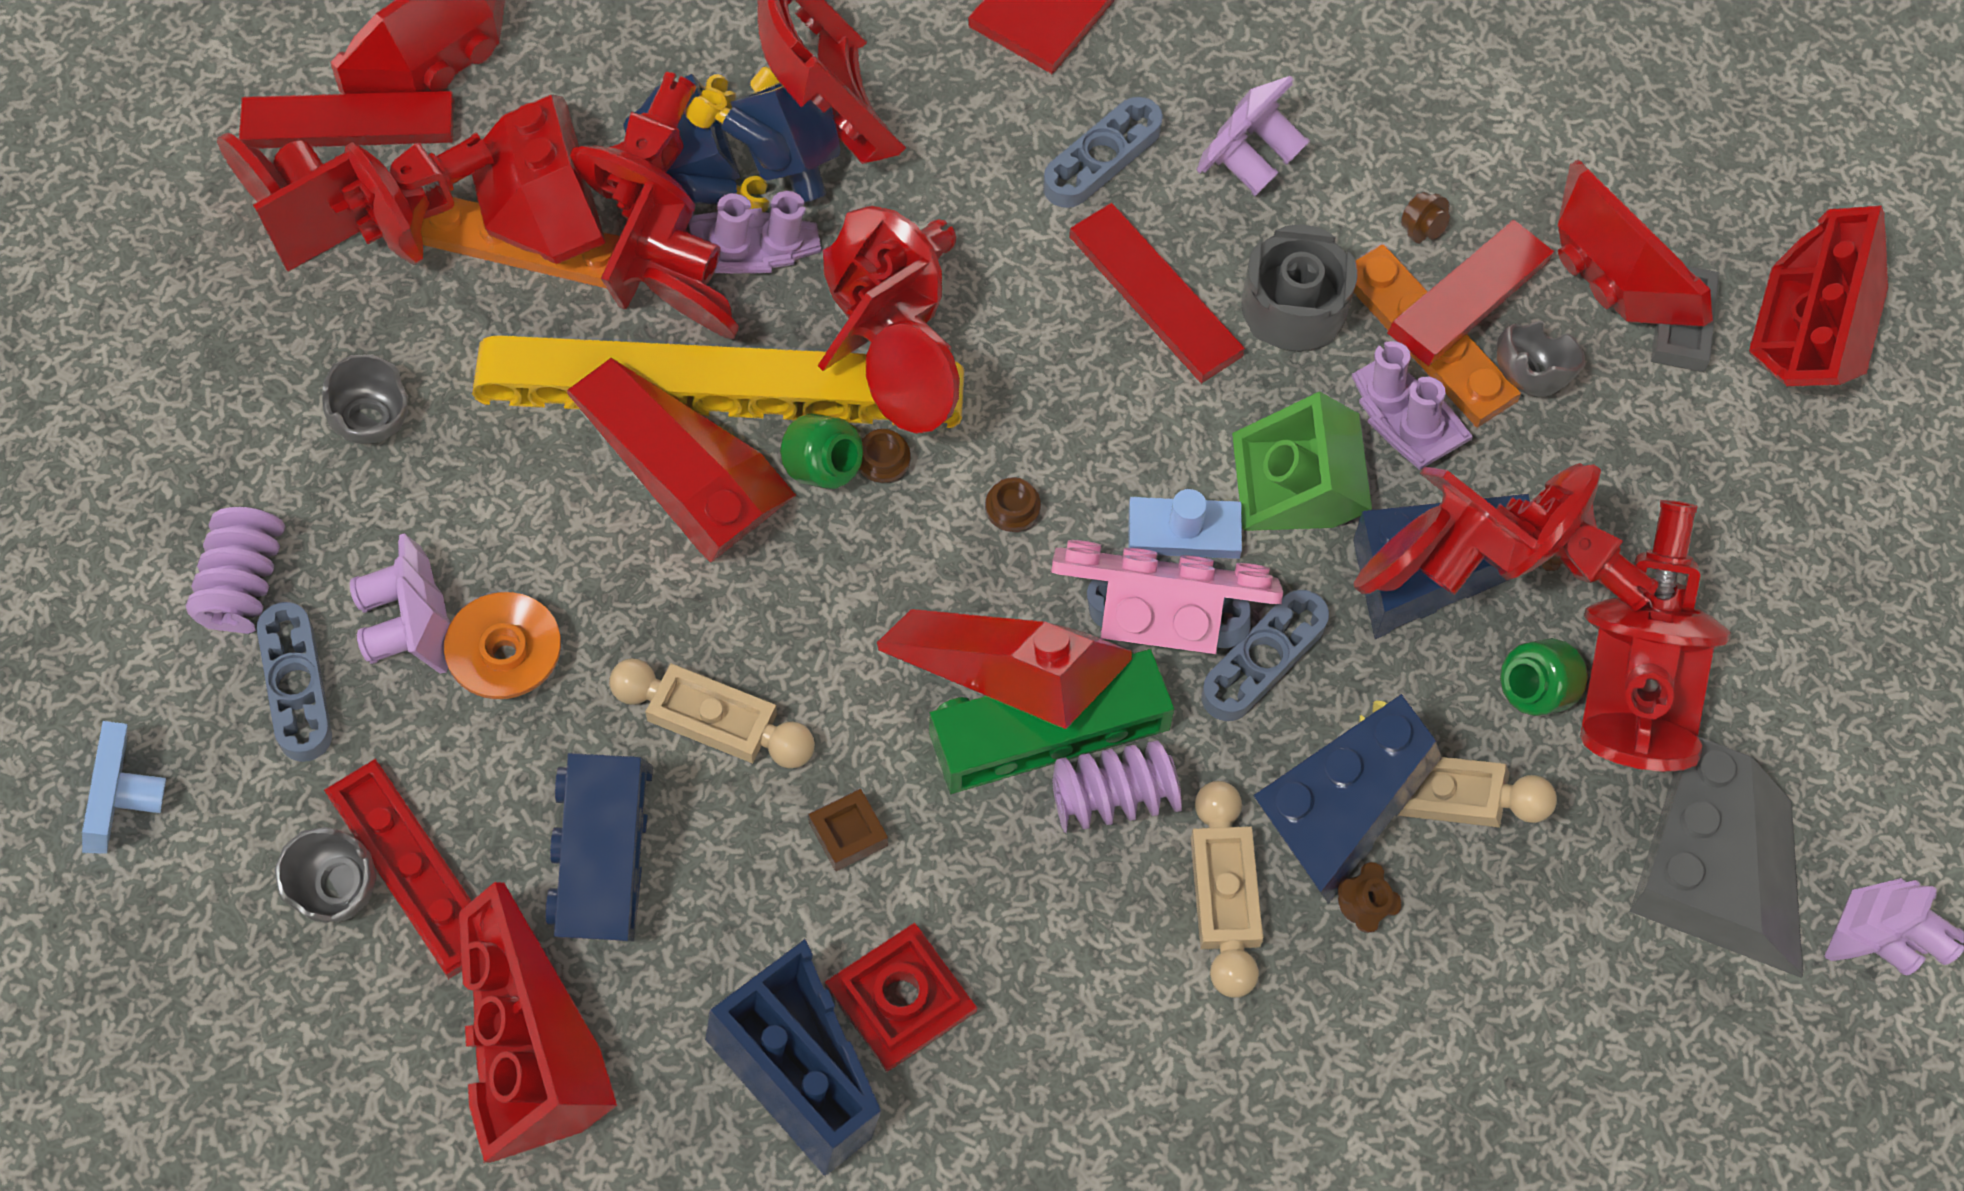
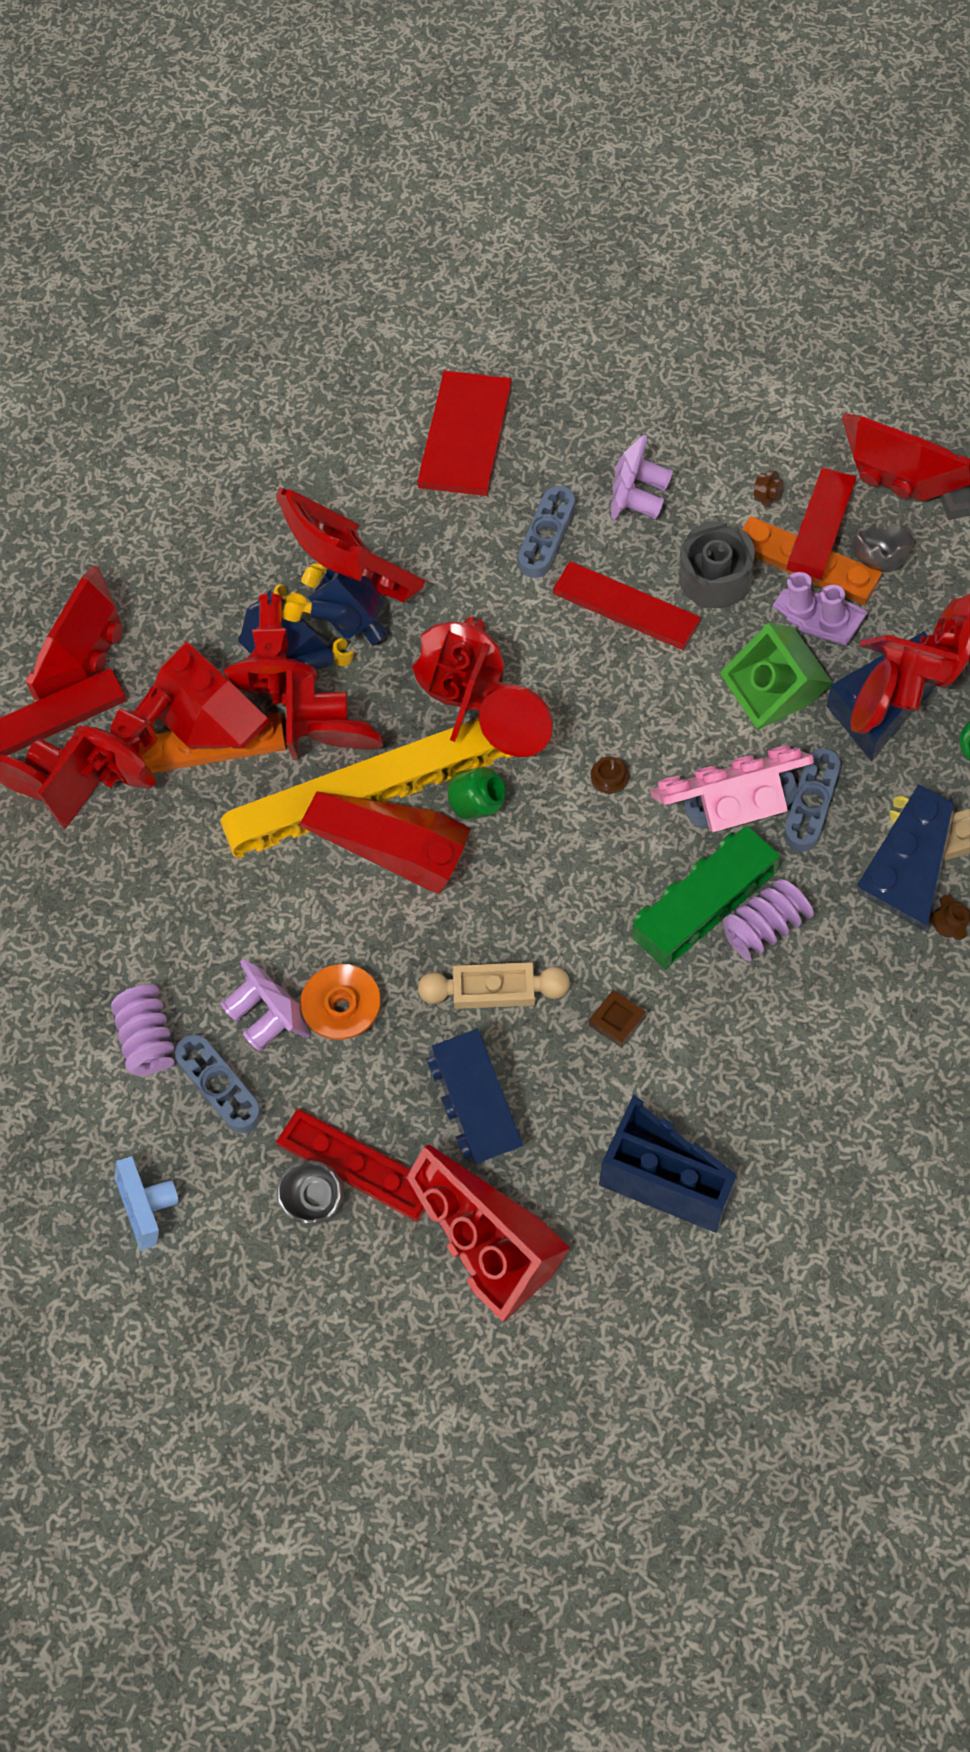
camera: 15 degrees left, 0 degrees up
flat silver hair [322,354,408,444] -> none
lavender connector [689,191,821,274] -> none
red piece [825,922,977,1072] -> none
reddish brown plate [859,429,911,483] -> none
red wedge [877,609,1132,729] -> none
light blue tile [1128,489,1242,559] -> none
tan plate [1191,781,1263,998] -> none

